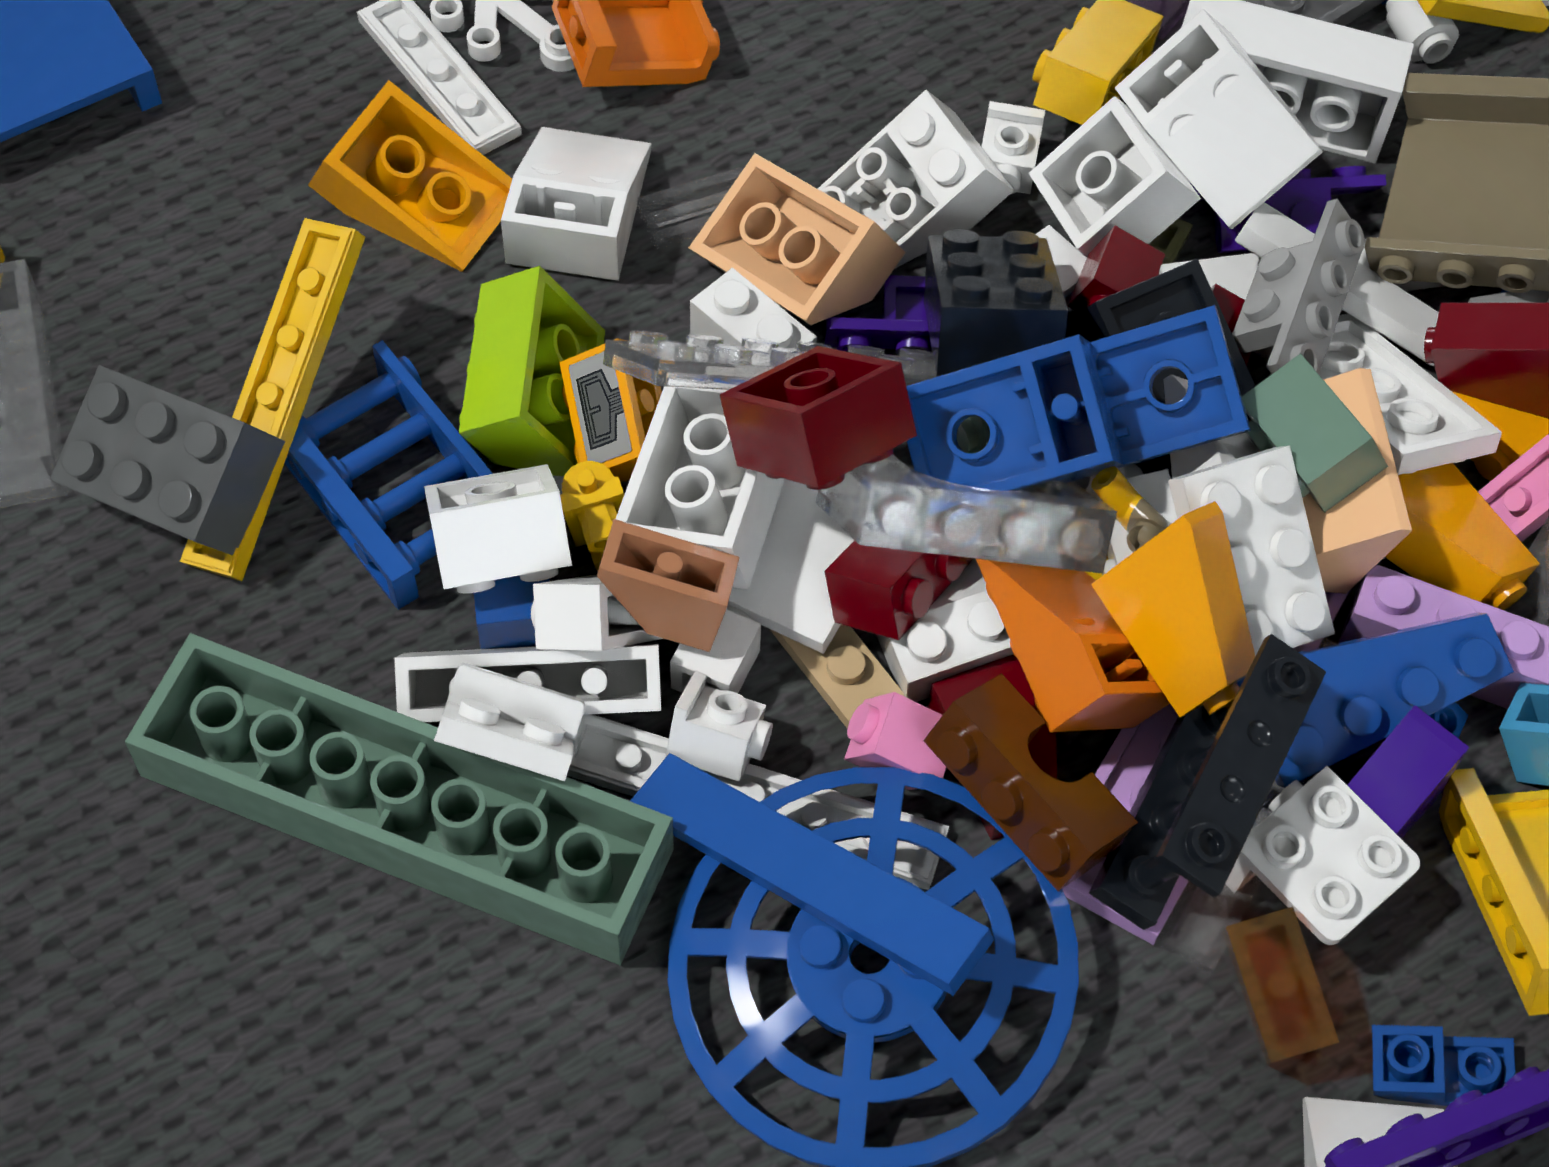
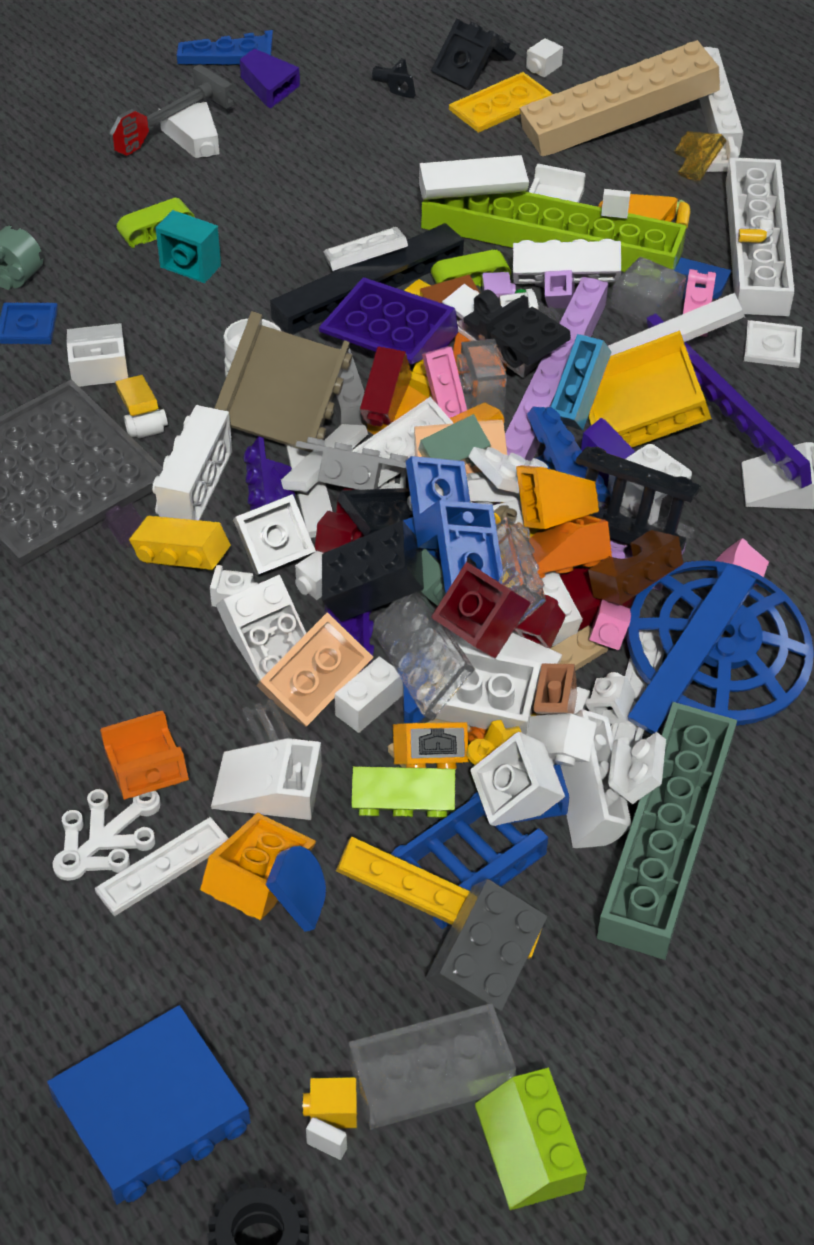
camera: 90 degrees left, 10 degrees down
white slope [1115,9,1323,229] -> none
clear orange brick [1223,906,1339,1065] -> none
blue slope [1372,1025,1516,1106] -> none
none -> blue tile [265,846,326,932]
none -> bright pink tile [715,538,769,586]

